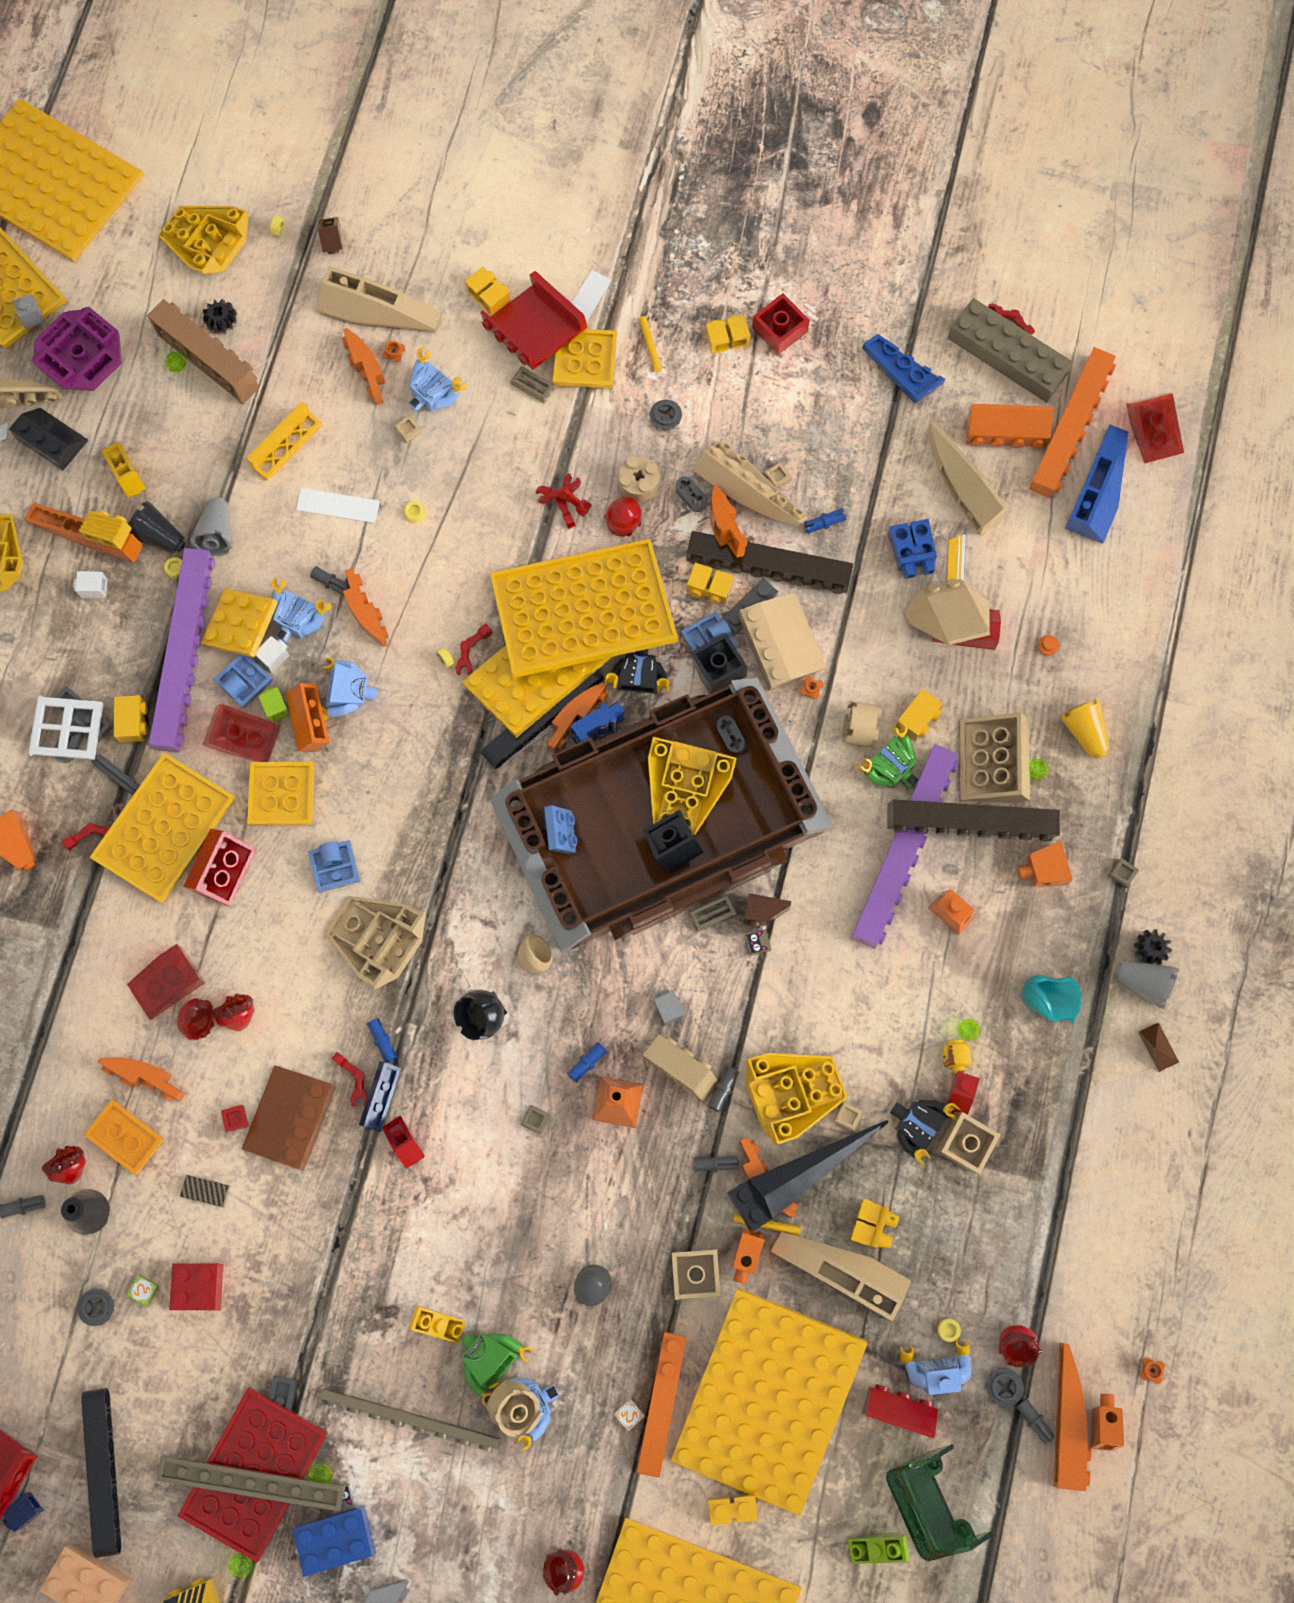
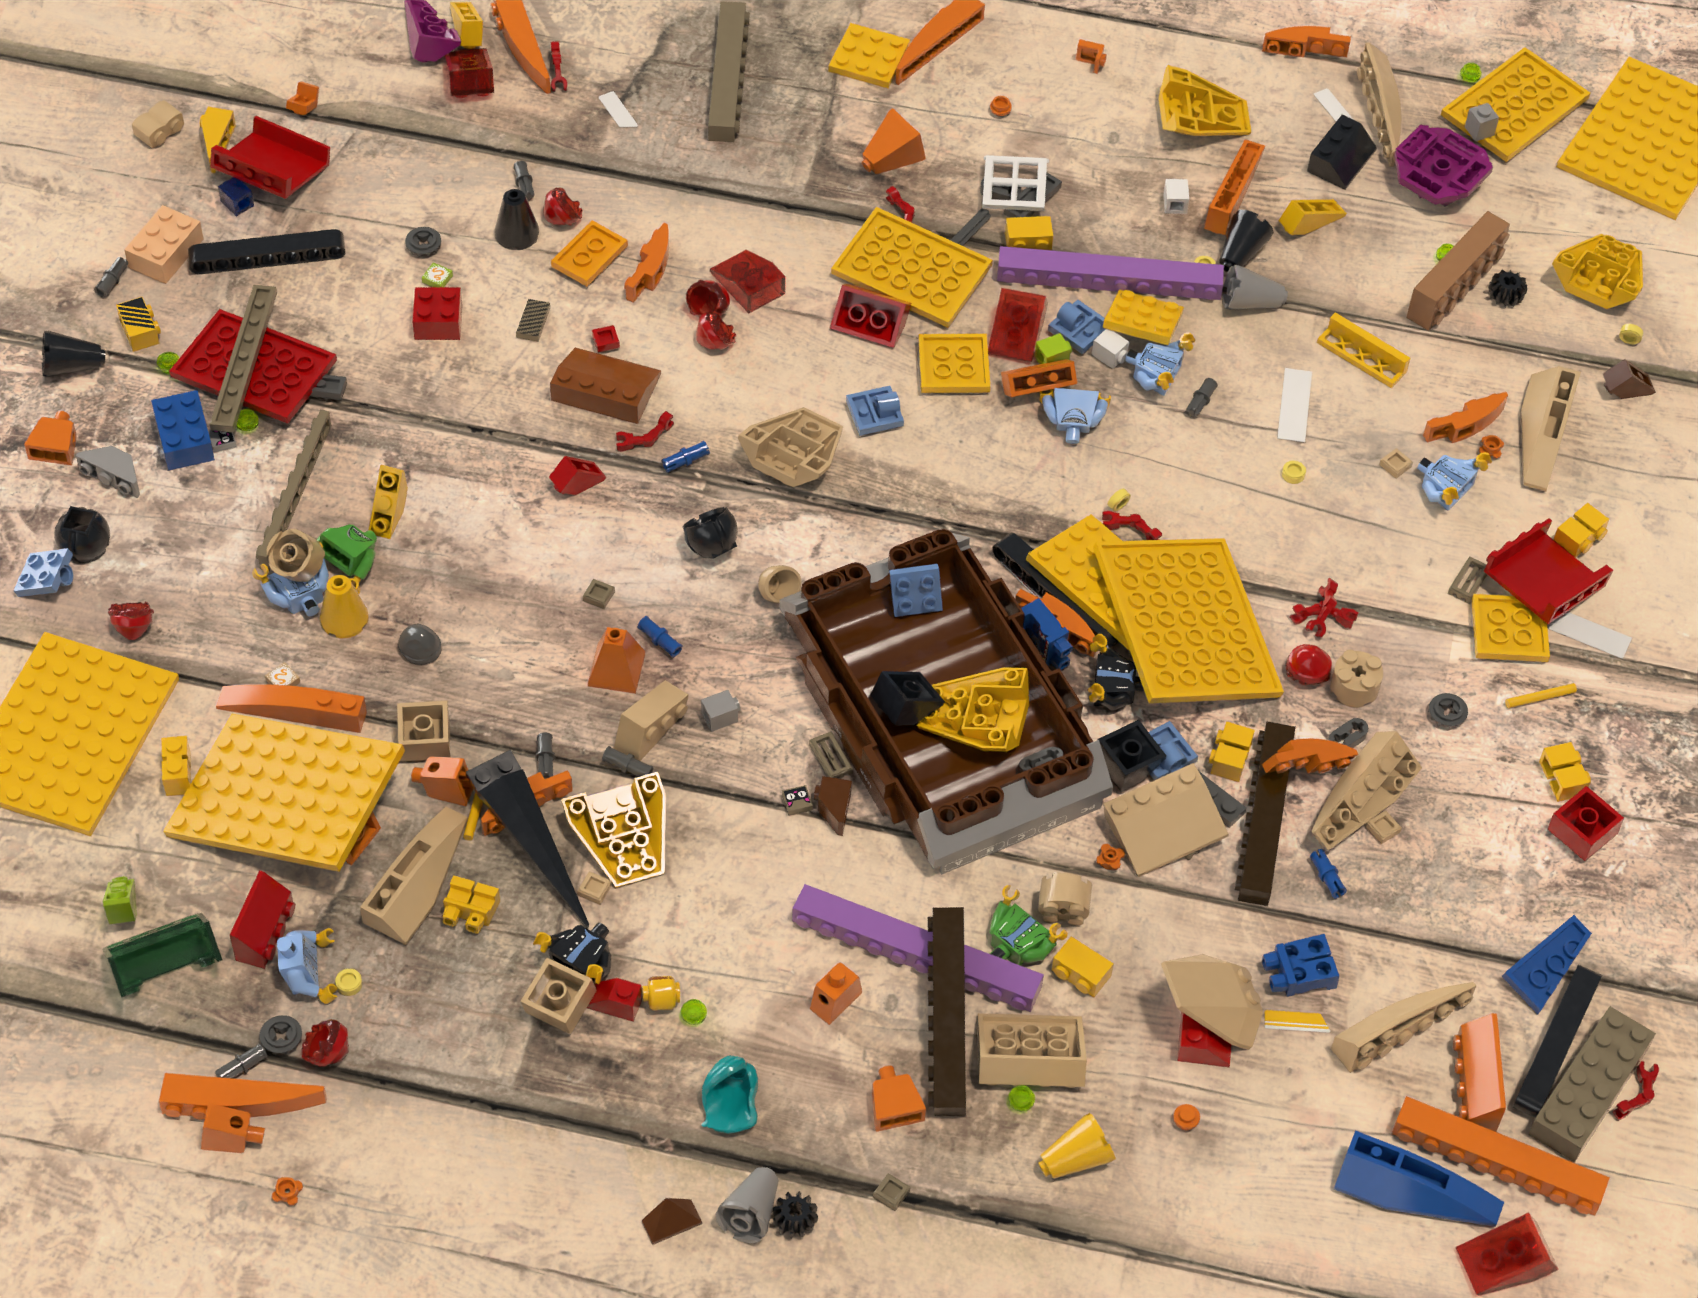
camera: 85 degrees right, 20 degrees down
yellow brick [79,510,132,550] -> none
orange slope [343,568,389,647] -> none
plate [359,1061,401,1132] -> none
none -> yellow cone [320,575,369,639]
none -> black beam [1513,964,1602,1118]

